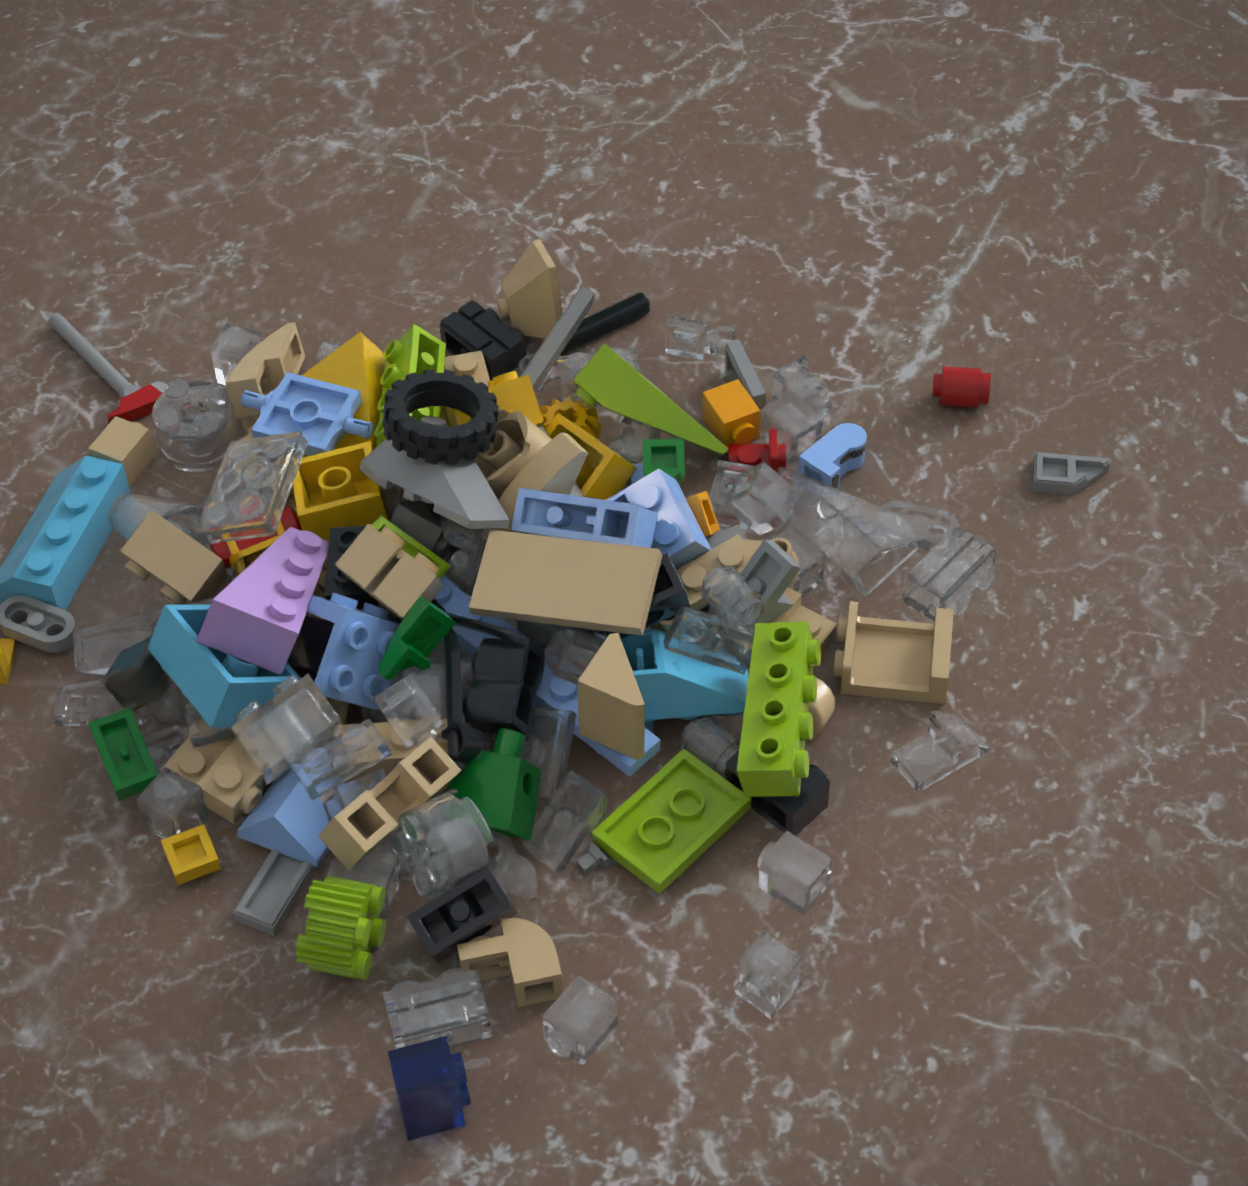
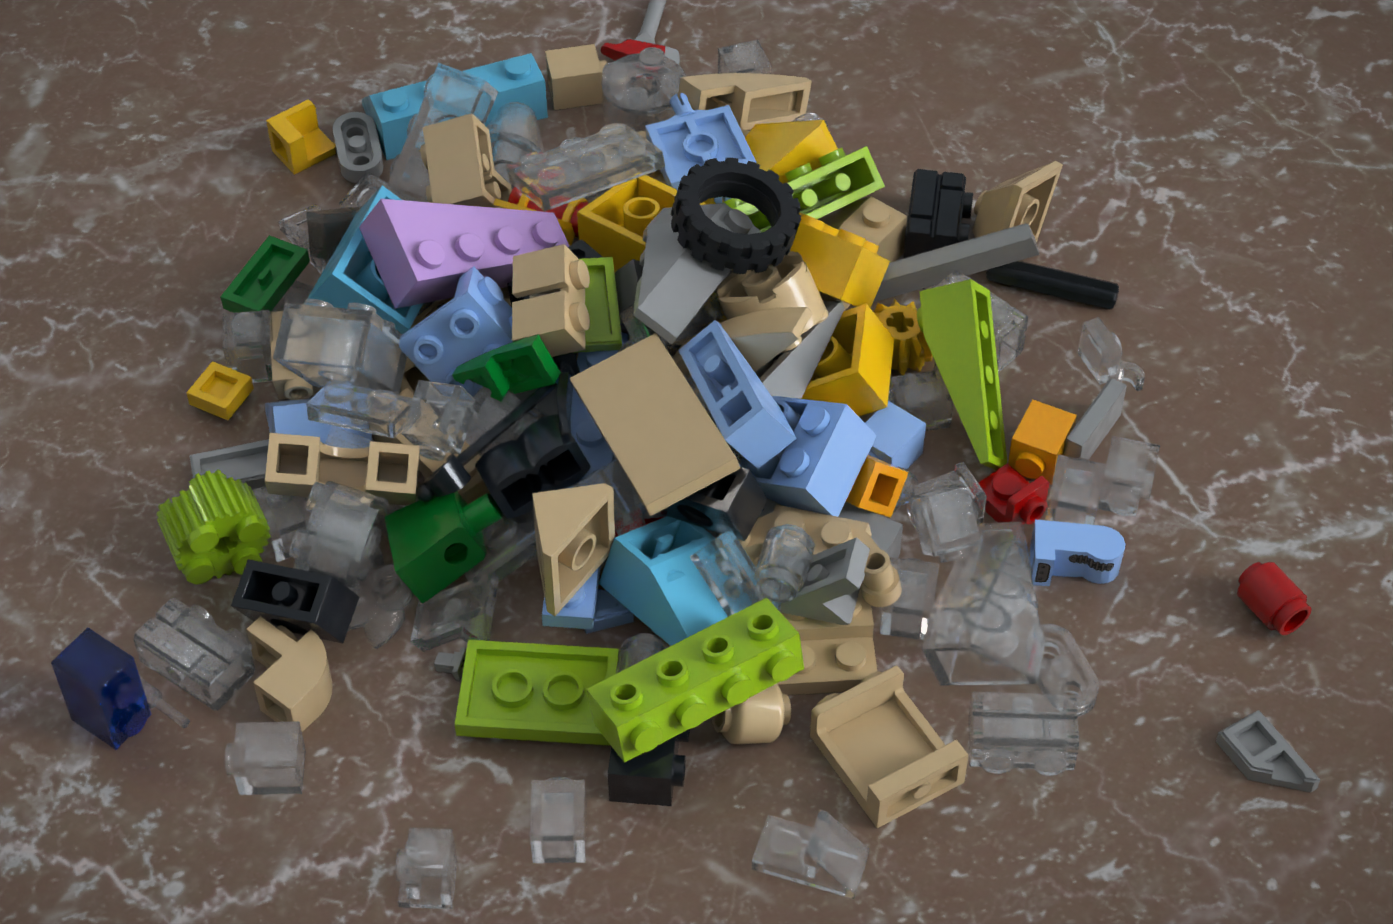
camera: 50 degrees right, 0 degrees up
green slope [643,439,685,485] -> none
none -> clear arch [388,63,498,202]

